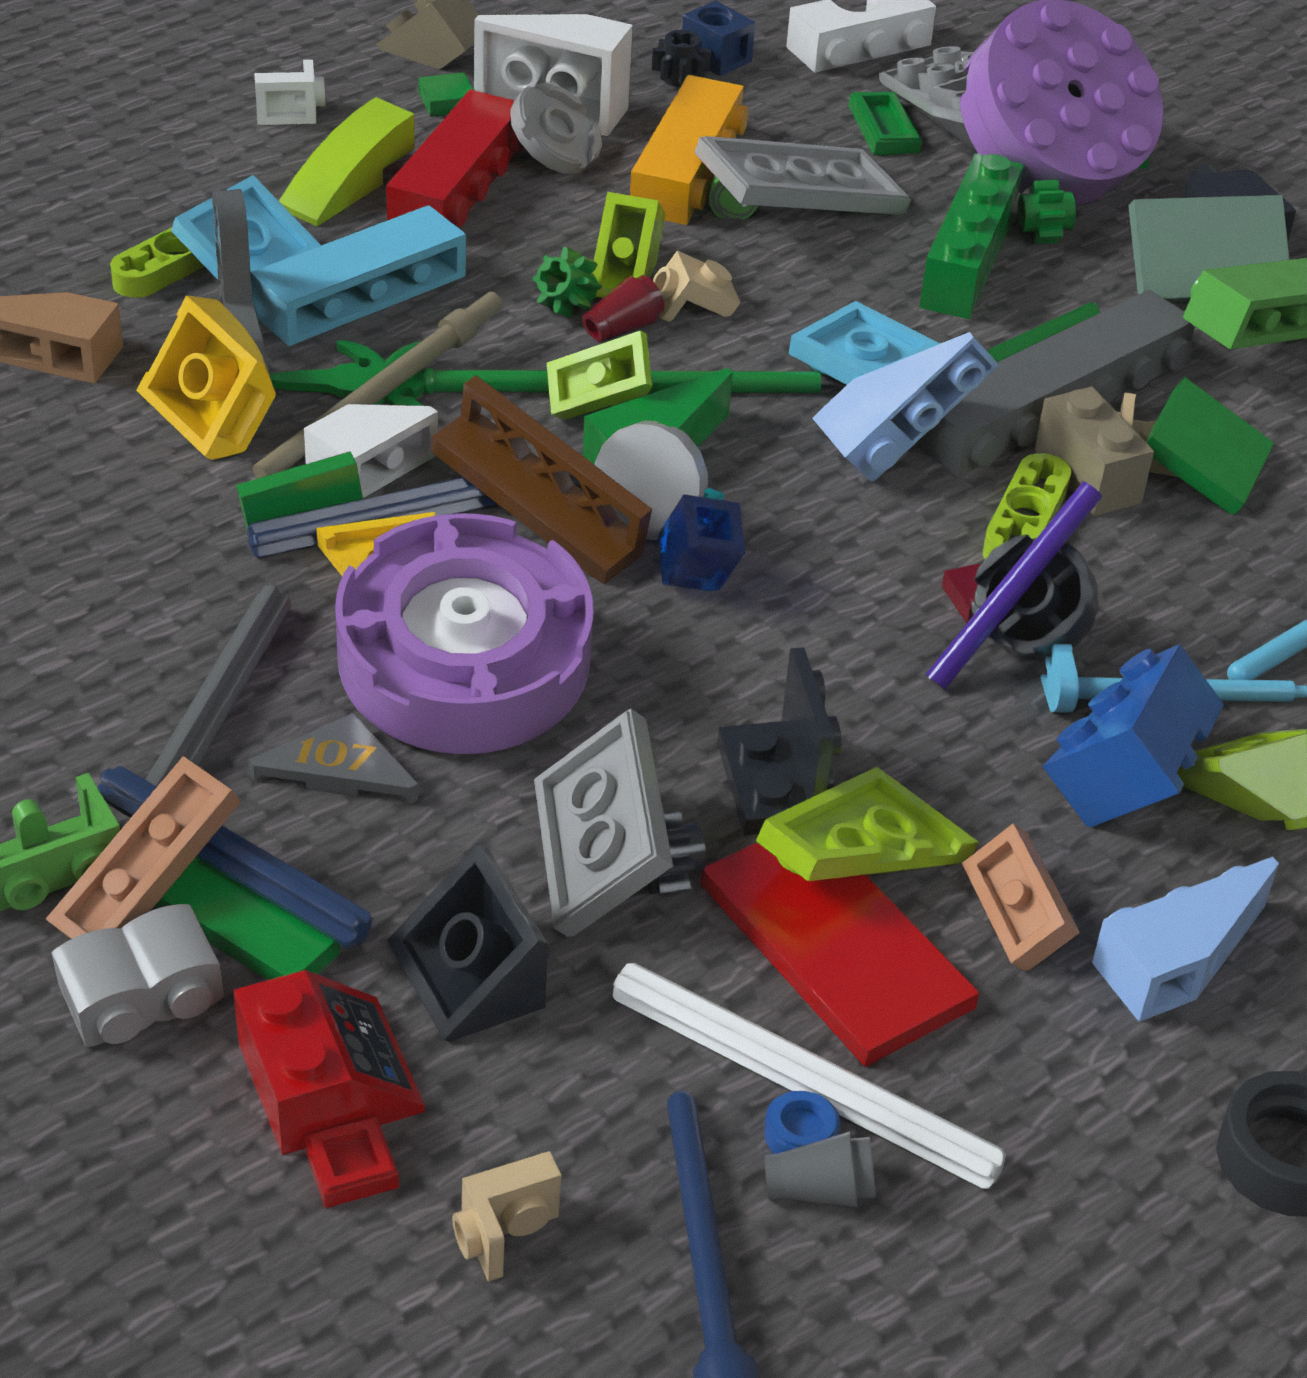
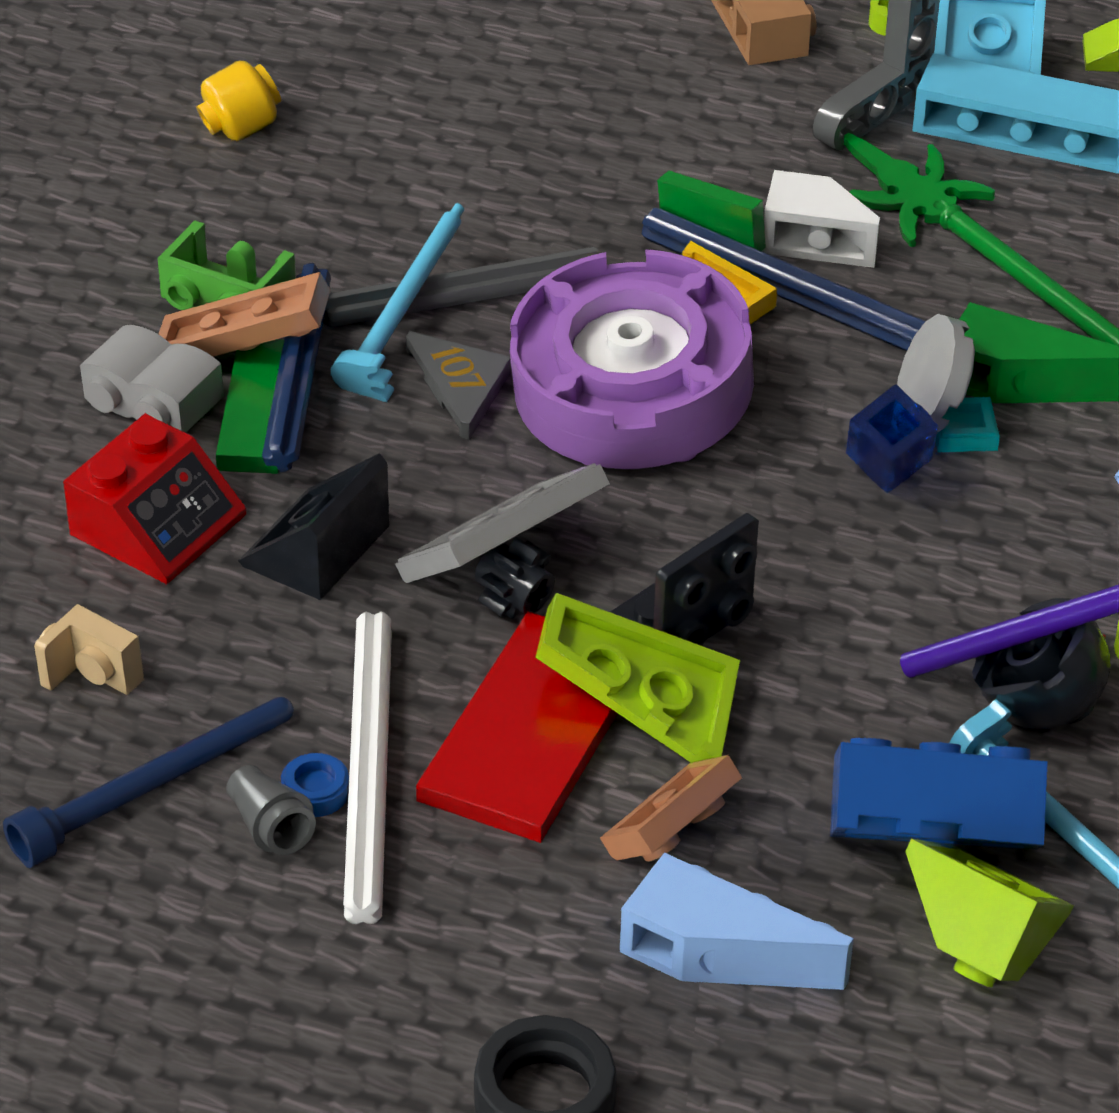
camera: 60 degrees right, 0 degrees up
yellow slope [136,295,276,460] -> none
dark tan bar [252,291,503,478] -> none
red tile [304,1116,399,1209] -> none
reddish brown fence [431,375,652,584] -> none
lime slope [546,331,652,419] -> none
none -> medium azure piece [331,203,465,402]

